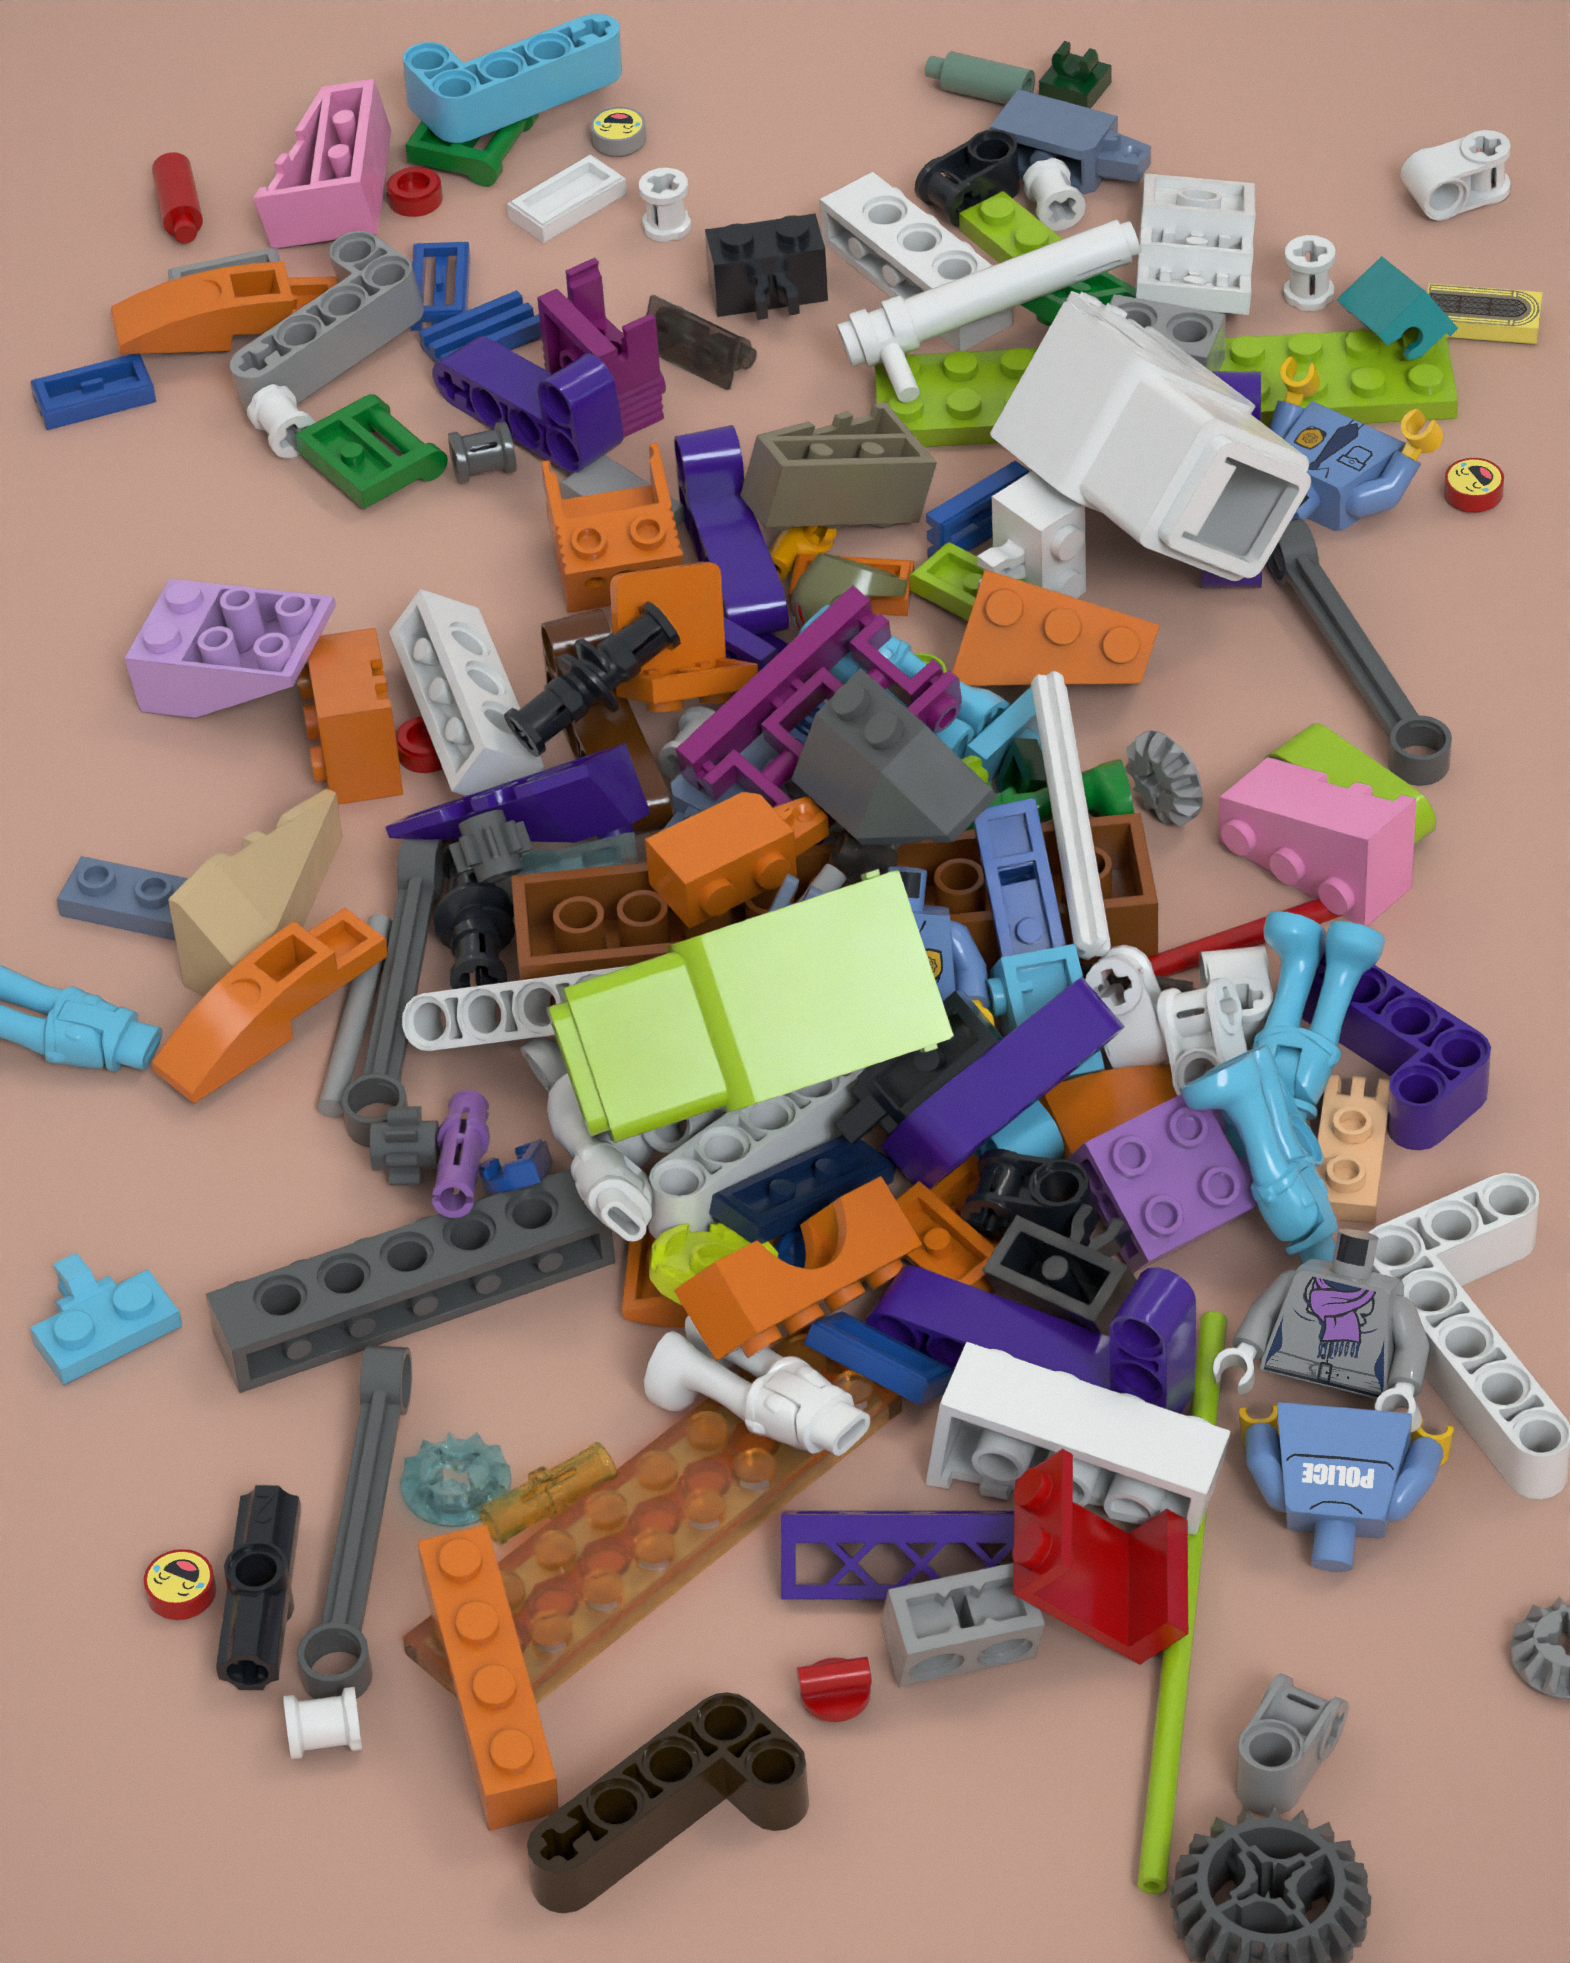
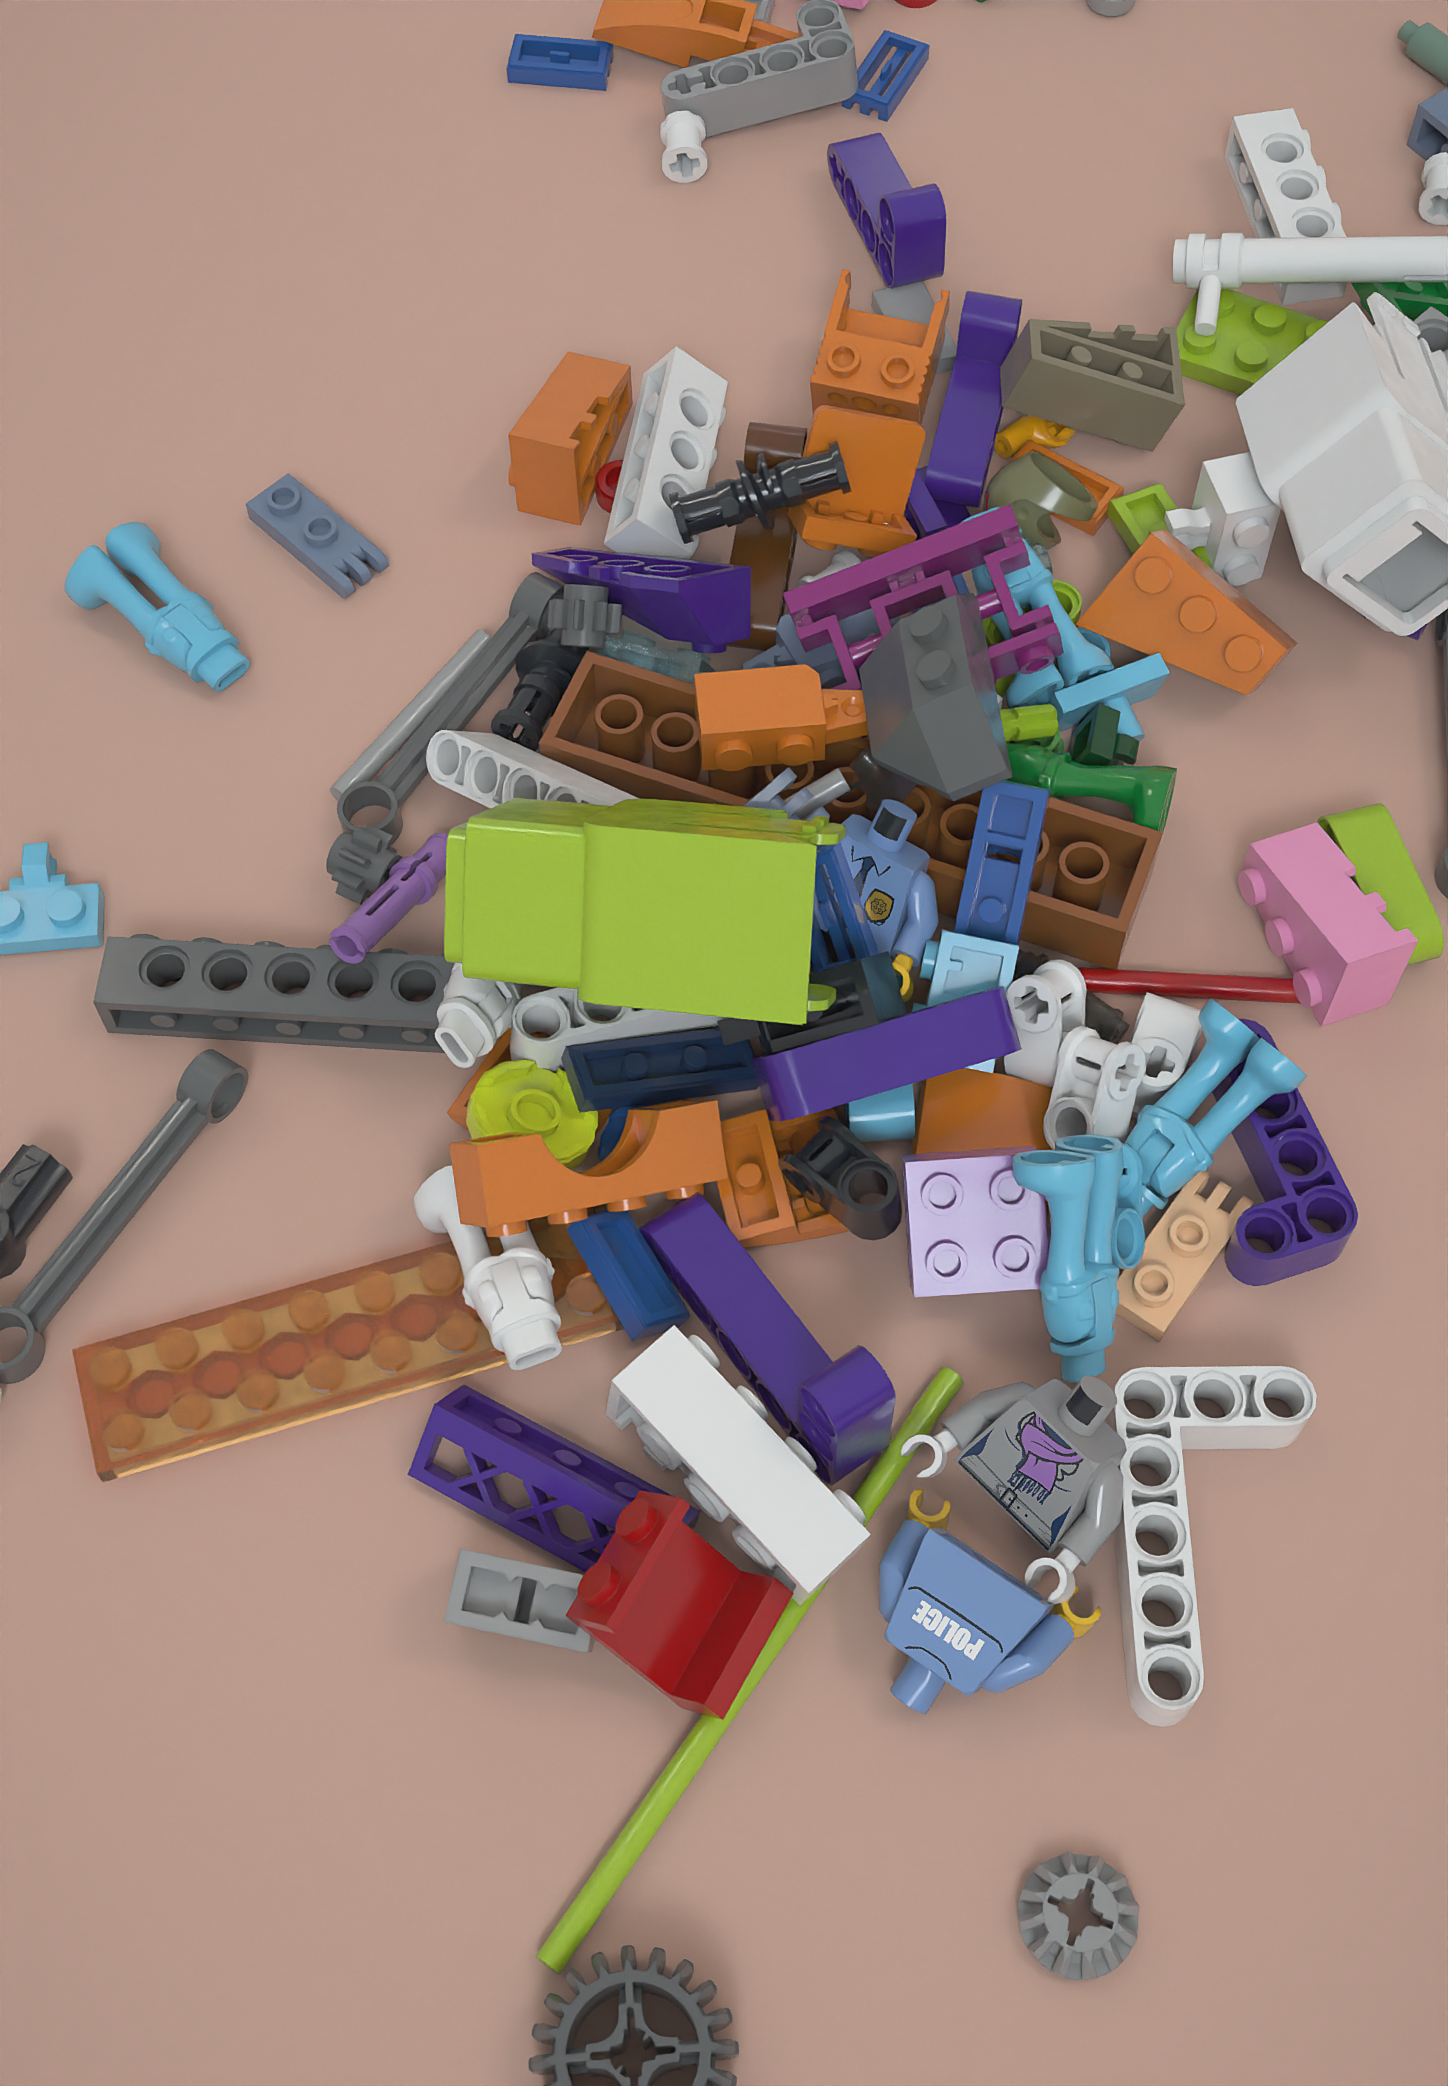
camera: 25 degrees right, 15 degrees up
lavender slope [124,579,336,718] -> none
orange slope [152,907,388,1104] -> none
tan wedge [168,788,343,996] -> none
green plate [295,394,448,509] -> none
clear light blue gear [400,1430,511,1527] -> none
blue tile [418,290,541,364] -> none
orange arch [418,1524,559,1831] -> none
dark grey bush [448,421,517,484] -> none
blue tile [478,1139,553,1194] -> none
clear yellow pin [478,1442,618,1546] -> none
white tile [507,154,627,243] -> none
dark brown beam [527,1692,809,1913] -> none
magenta piece [537,257,666,438] -> none
white bush [639,168,691,242] -> none
clear smoke hinge [646,295,757,390] -> none
black brick [705,213,828,320] -> none
red plate [797,1656,872,1722] -> none
black piece [914,129,1020,227] -> none
blue tile [926,460,1029,558] -> none
lime hinge [959,191,1062,263] -> none
black brick [982,1203,1137,1337] -> none
white axle [1031,671,1111,960] -> none
light grey gear [1125,730,1203,826] -> none
light grey piece [1236,1673,1349,1816] -> none

